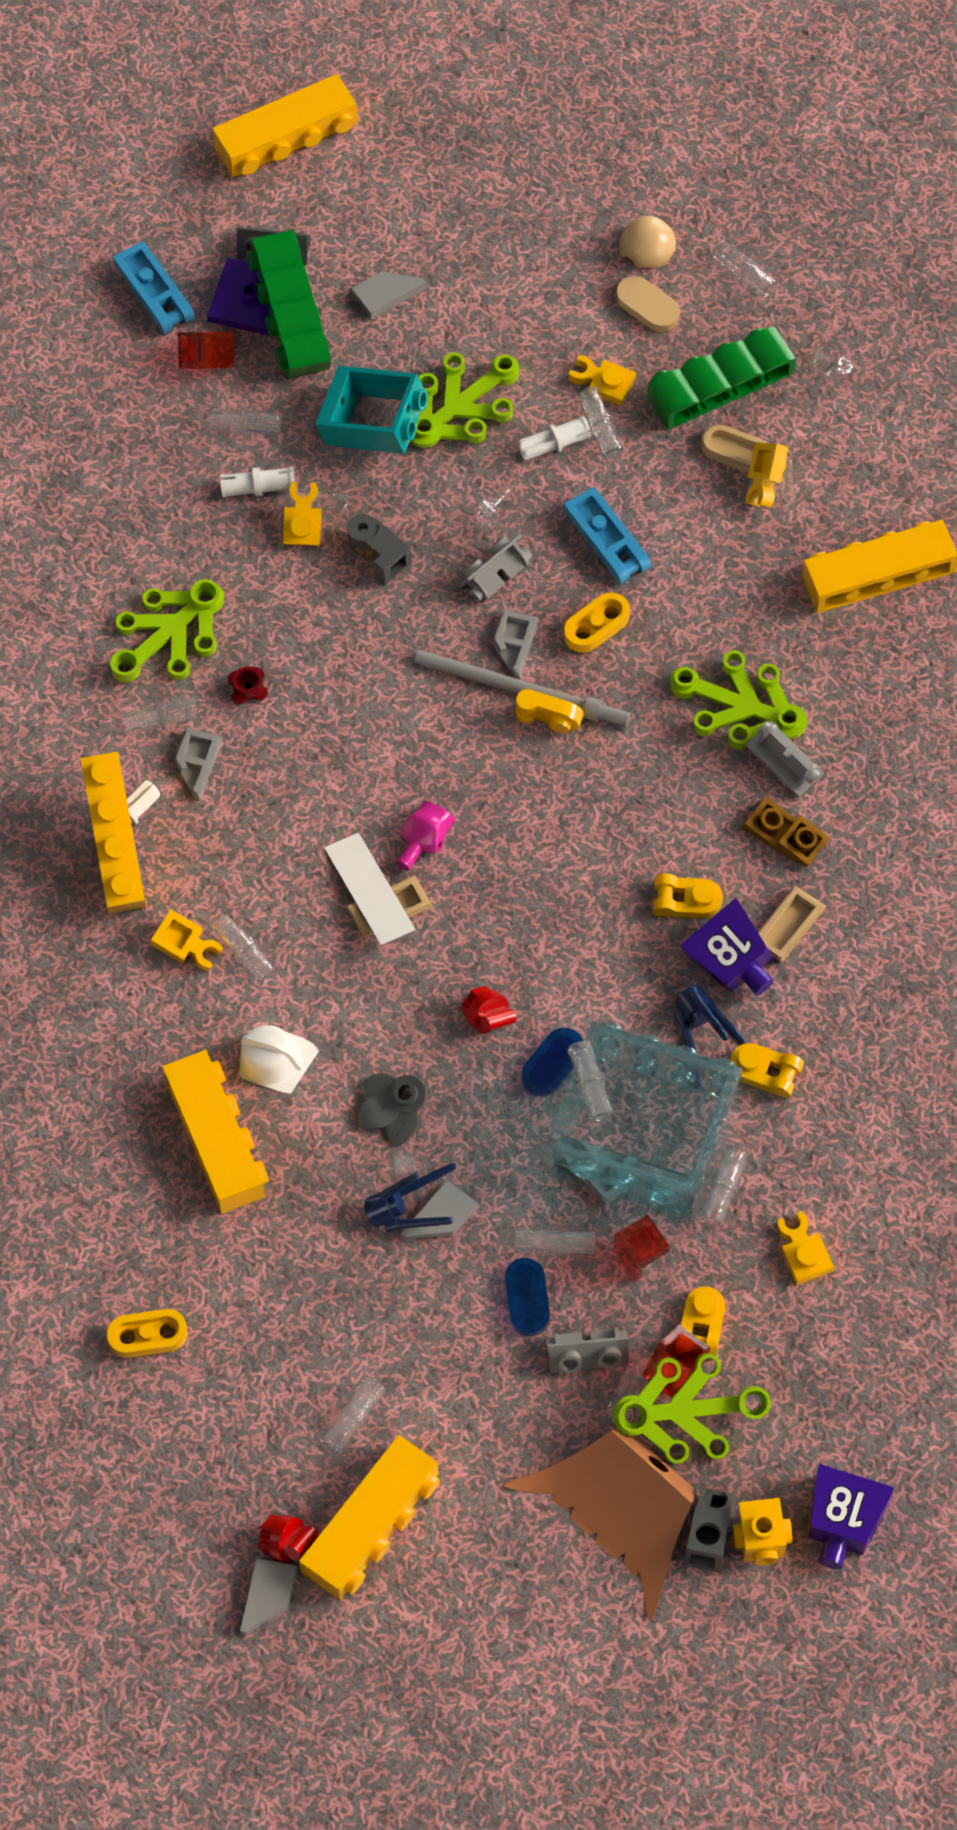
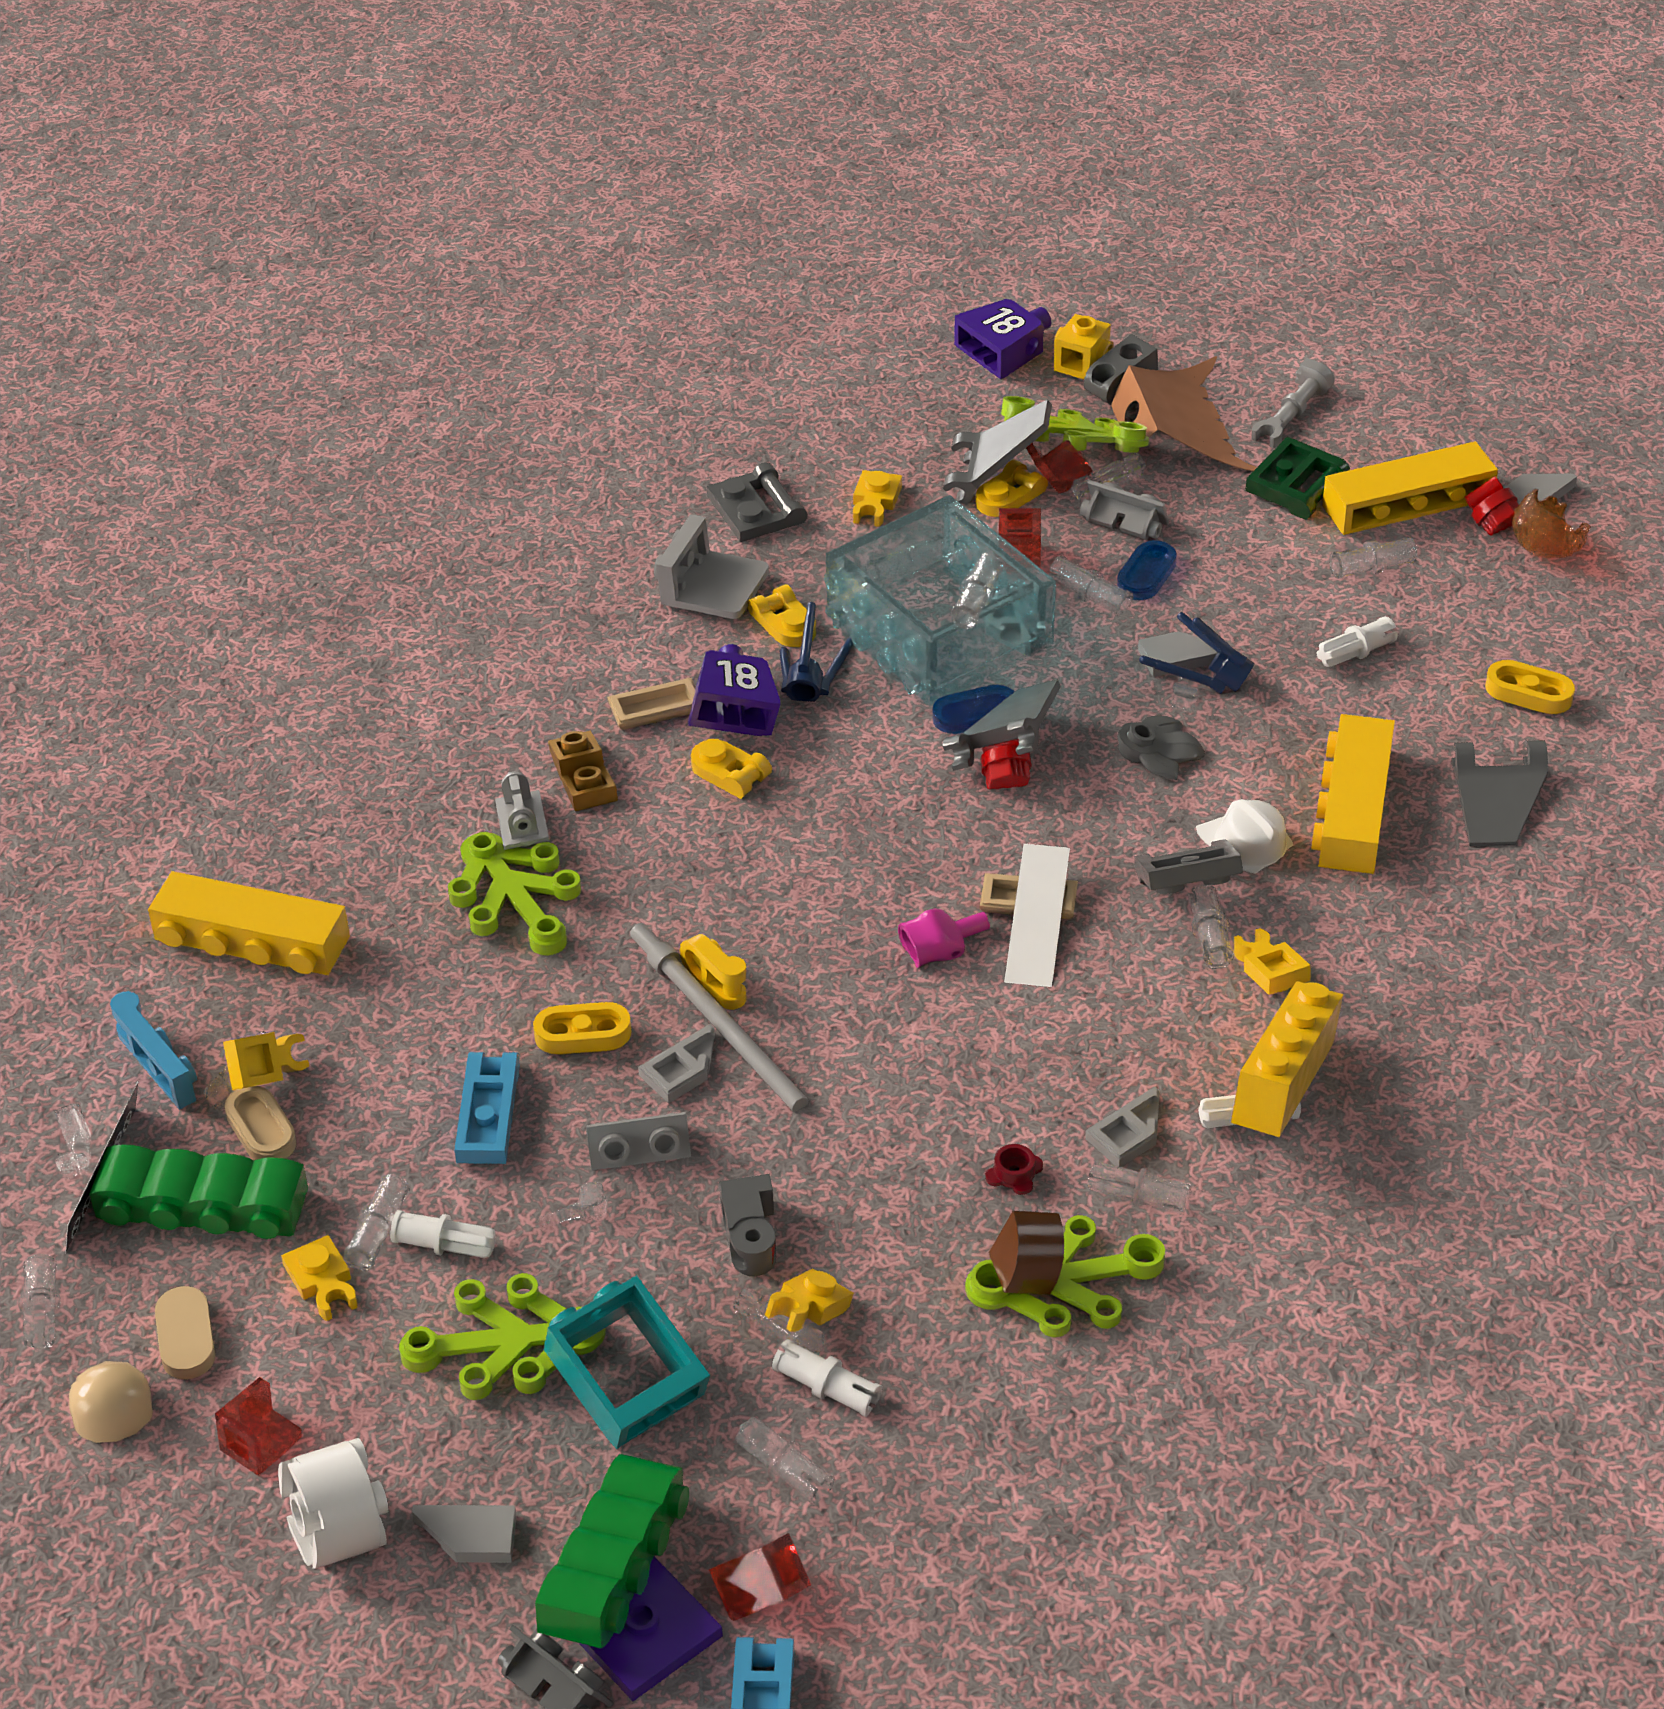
camera: 145 degrees left, 20 degrees down
none -> black sticker [65,1081,138,1253]
none -> dark azure plate [110,991,197,1110]
none -> clear red panel [215,1377,302,1476]
none -> white brick [278,1438,388,1569]
none -> light grey bracket [654,514,769,619]
none -> dark grey plate [707,462,808,542]
none -> dark grey flag [942,679,1061,771]
none -> flag [943,399,1052,504]
none -> reddish brown brick [989,1211,1064,1295]
none -> dark grey plate [1134,839,1243,894]
none -> dark green plate [1245,436,1350,520]
none -> light grey piece [1251,358,1335,448]
none -> white axle [1316,616,1398,667]
none -> dark grey flag [1451,740,1548,846]
none -> clear orange hair [1512,488,1591,558]

